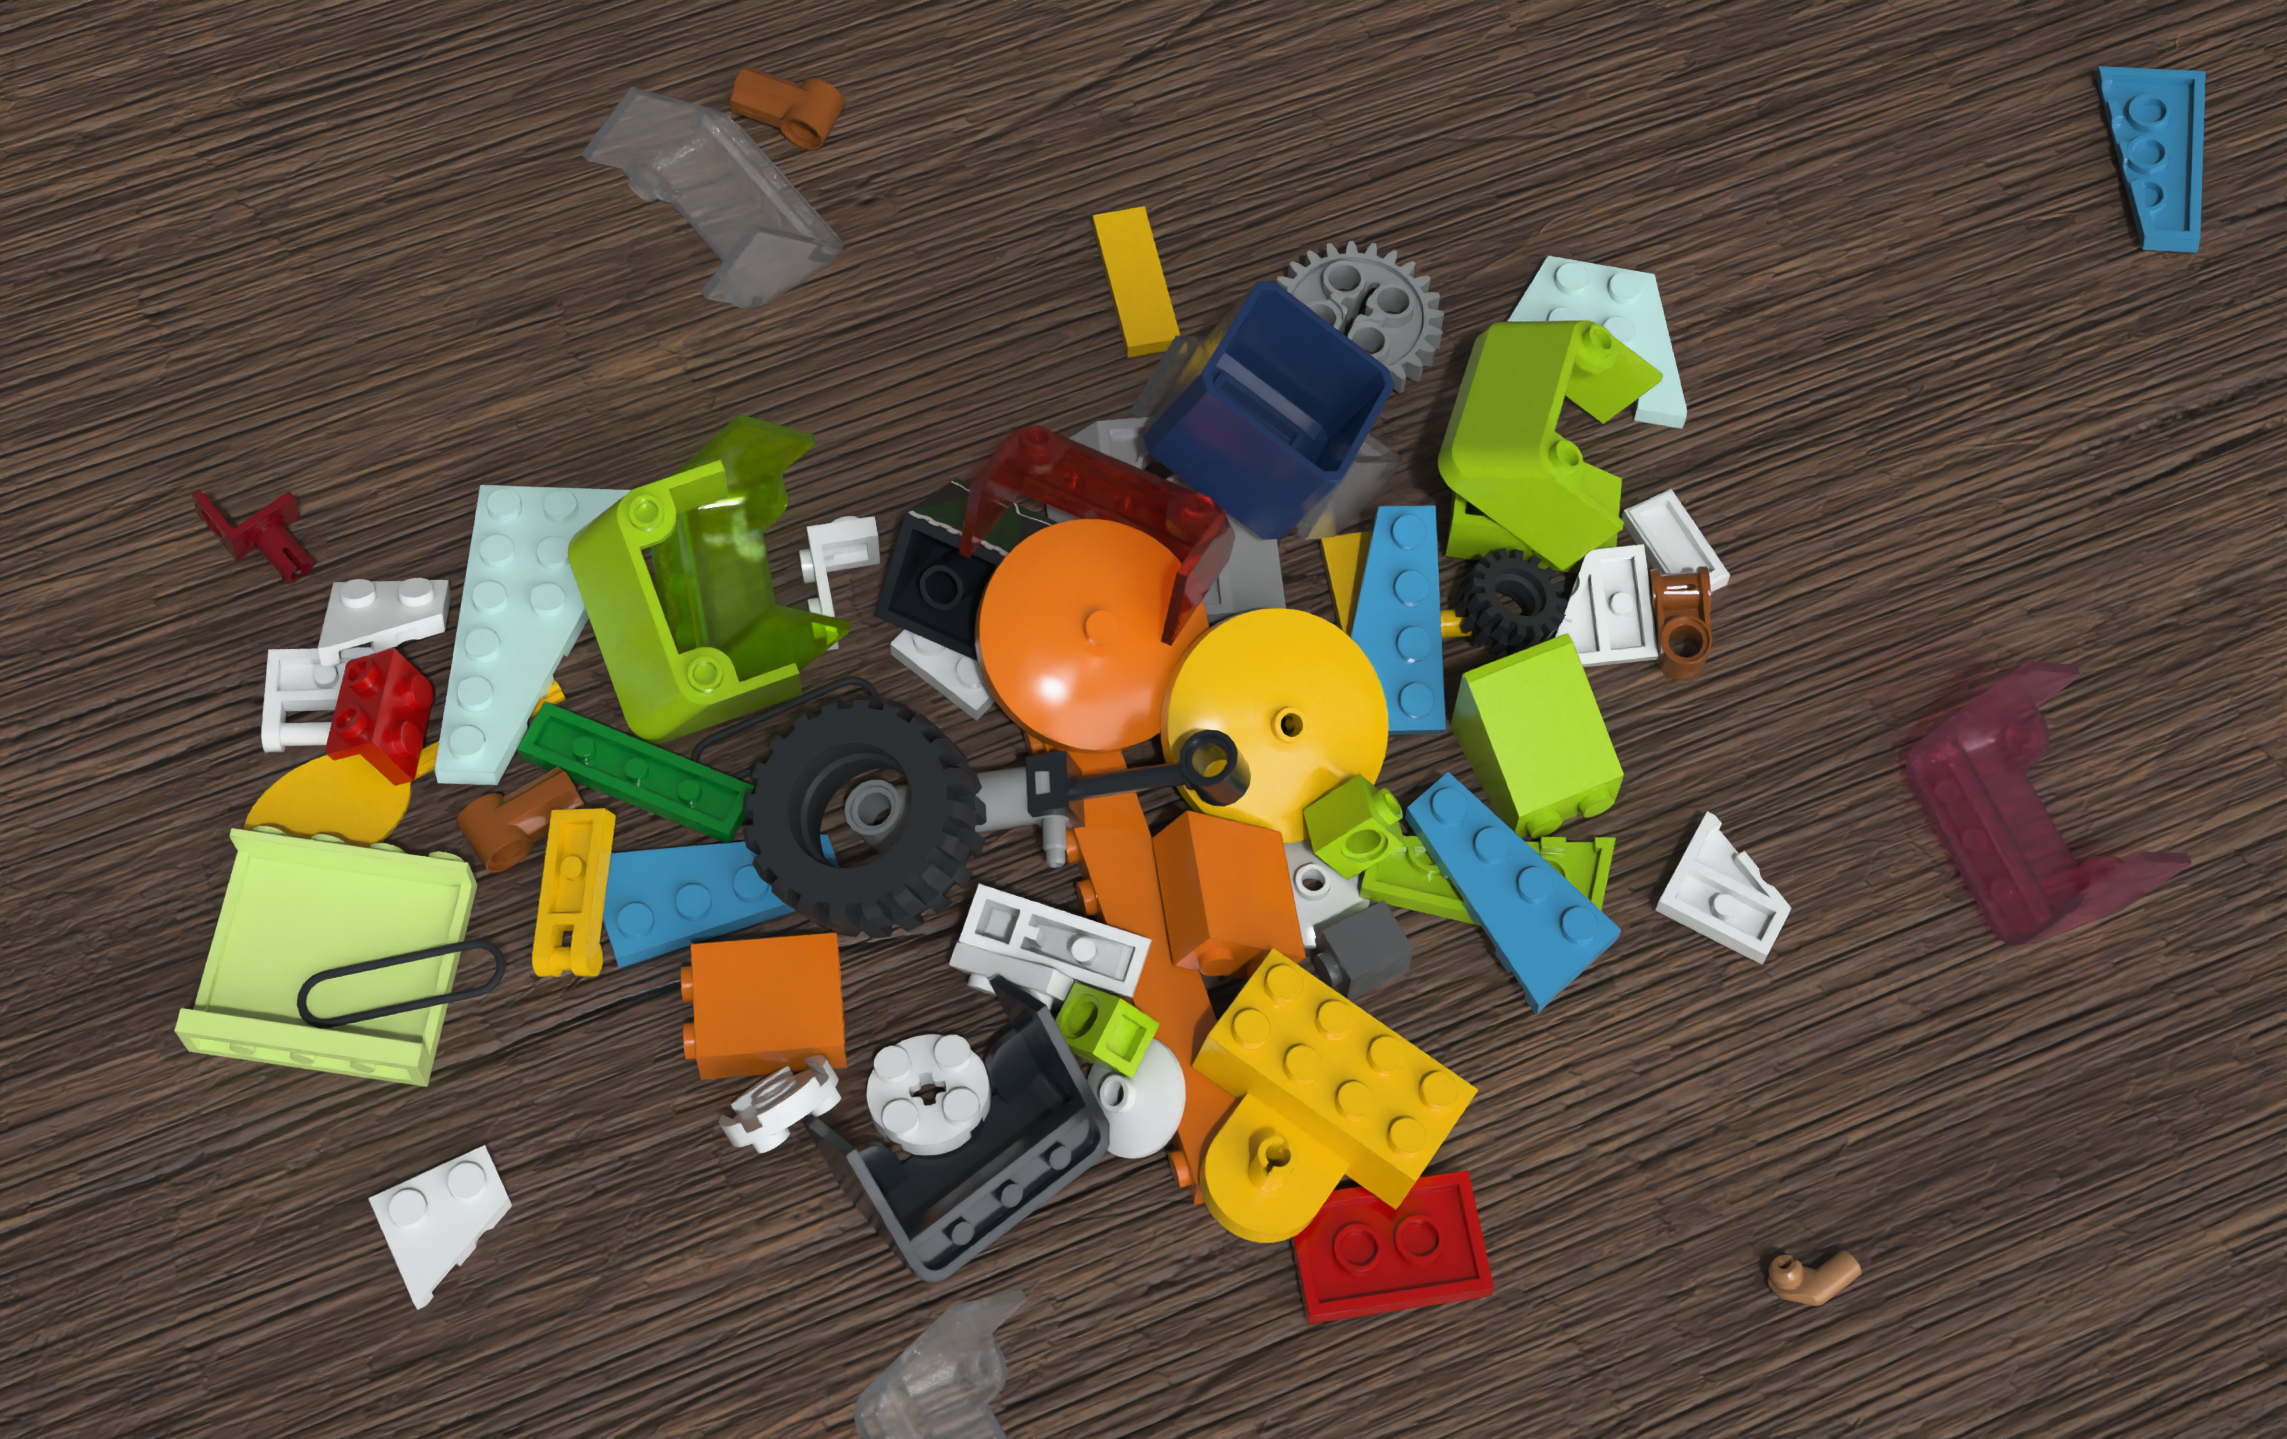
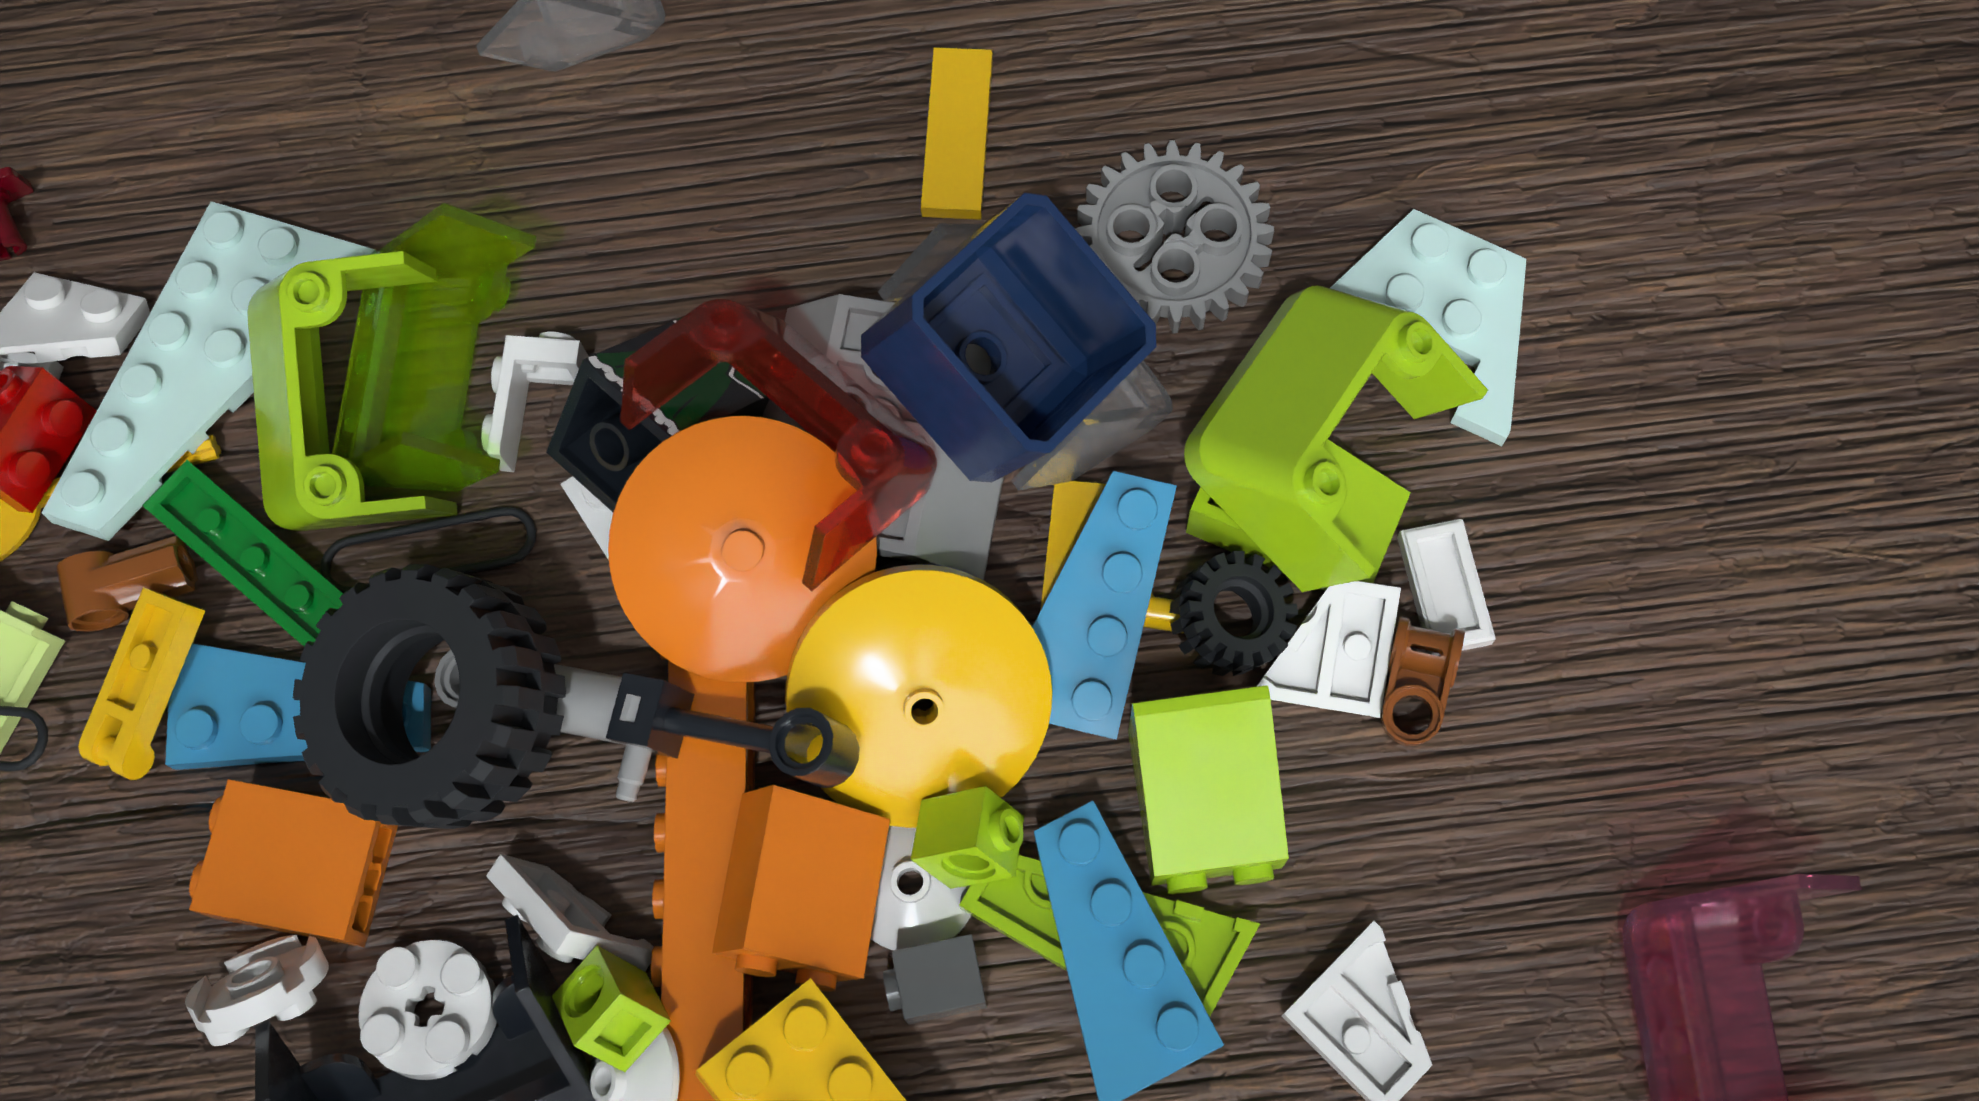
camera: 25 degrees right, 10 degrees up
white slope [959,884,1152,999] -> none

